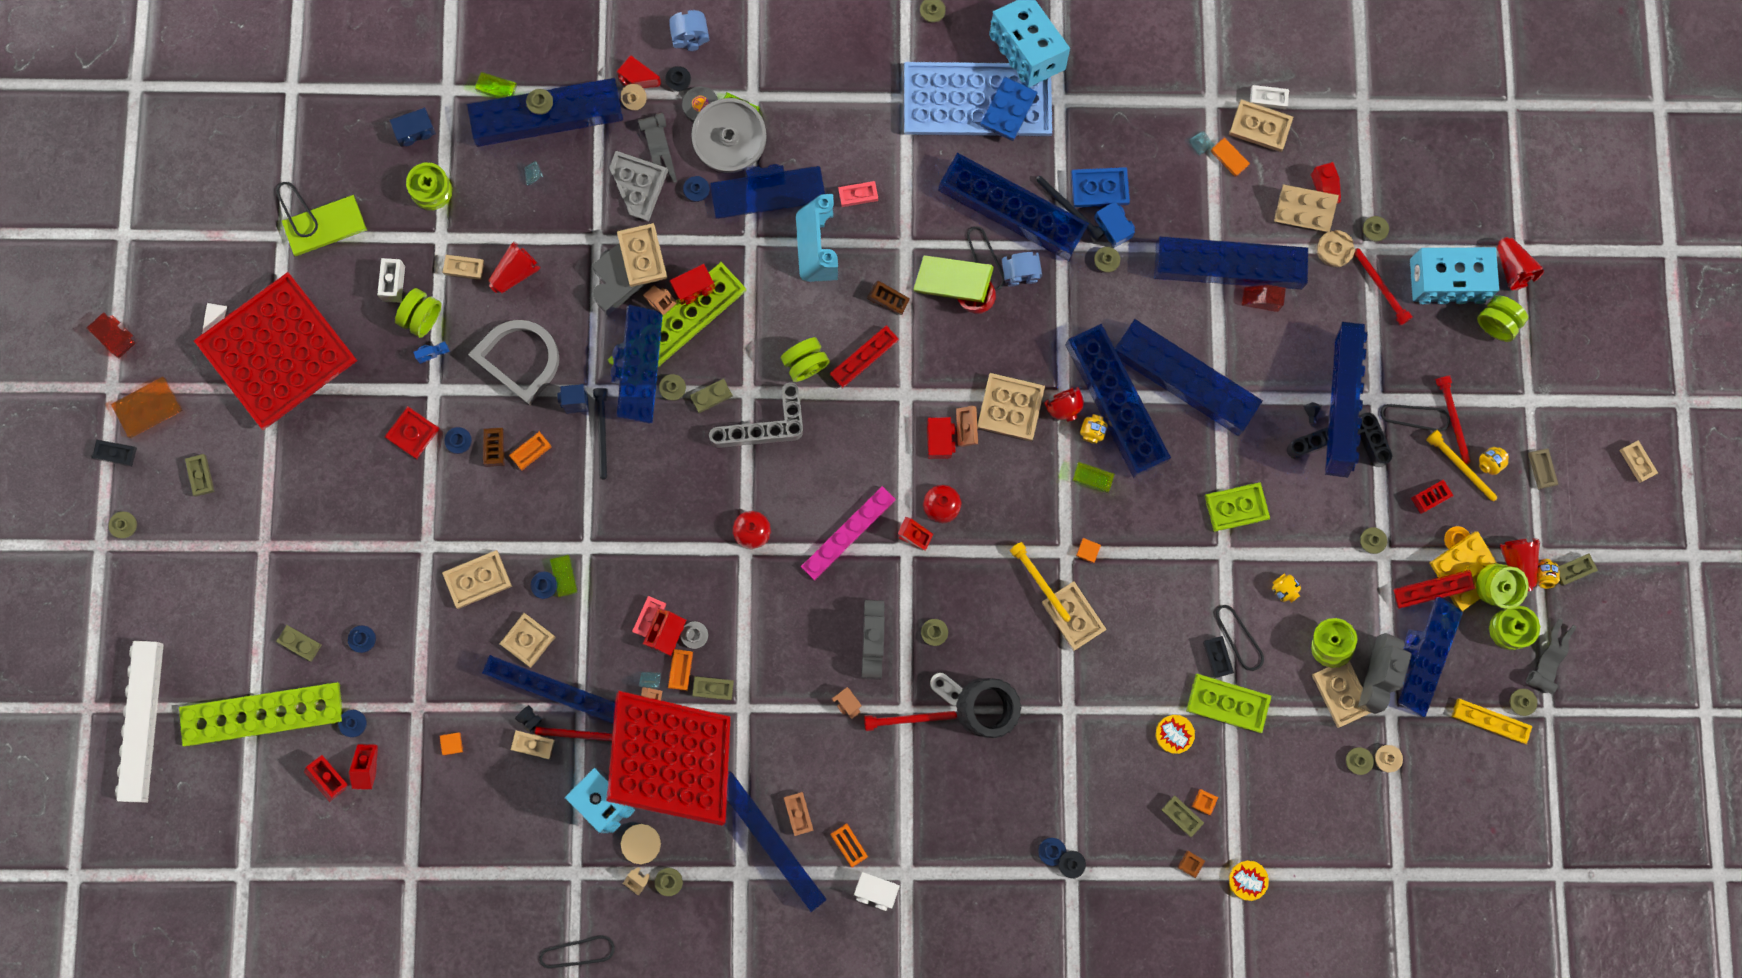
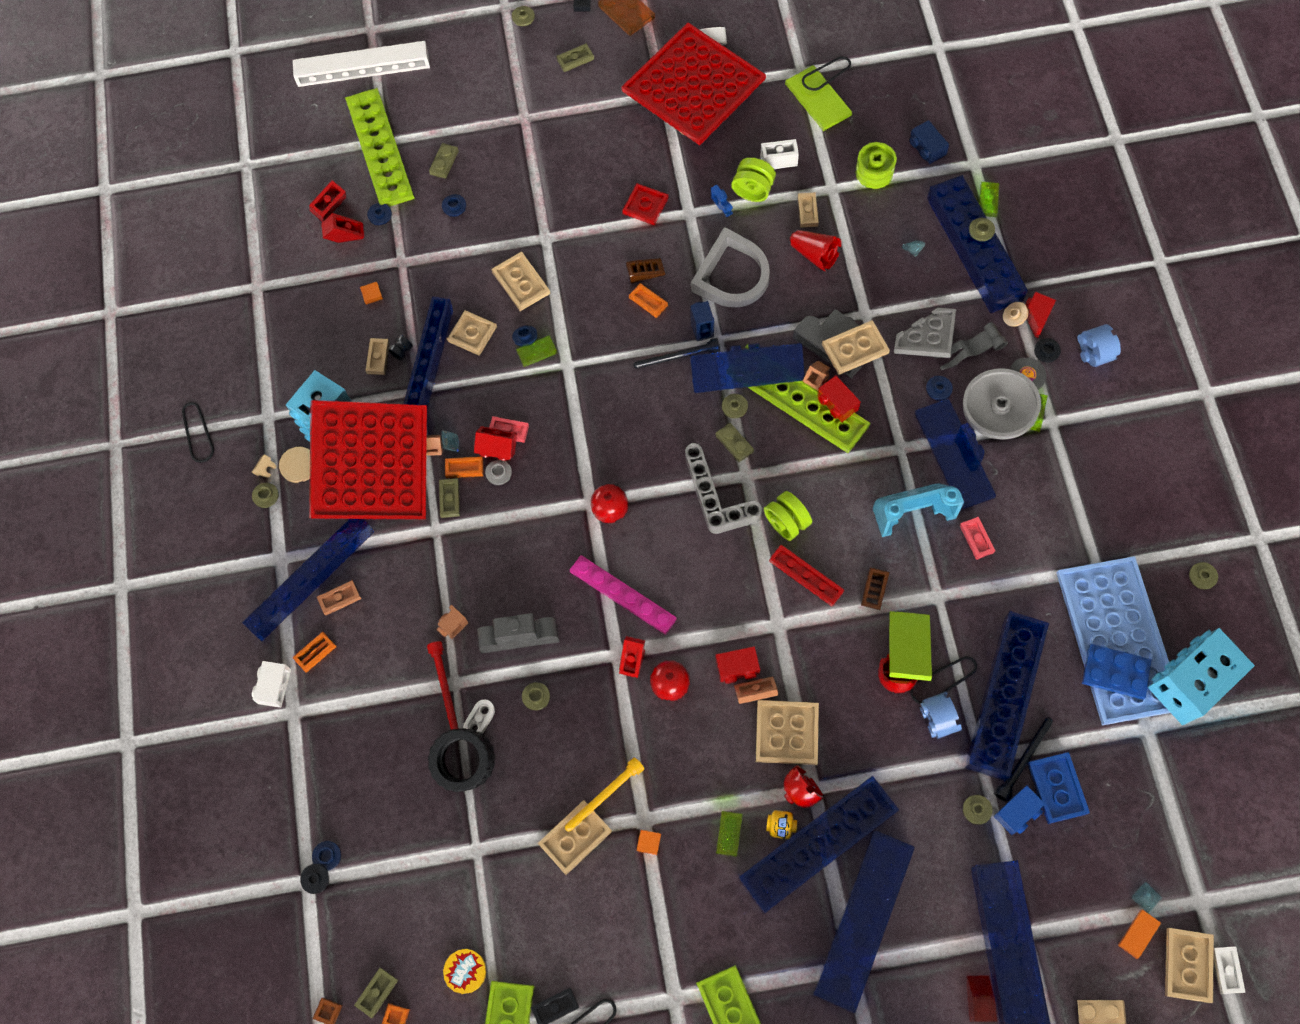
camera: 95 degrees right, 10 degrees down
dark blue piece [444,427,472,454] -> none
red bar [535,727,613,741] -> none

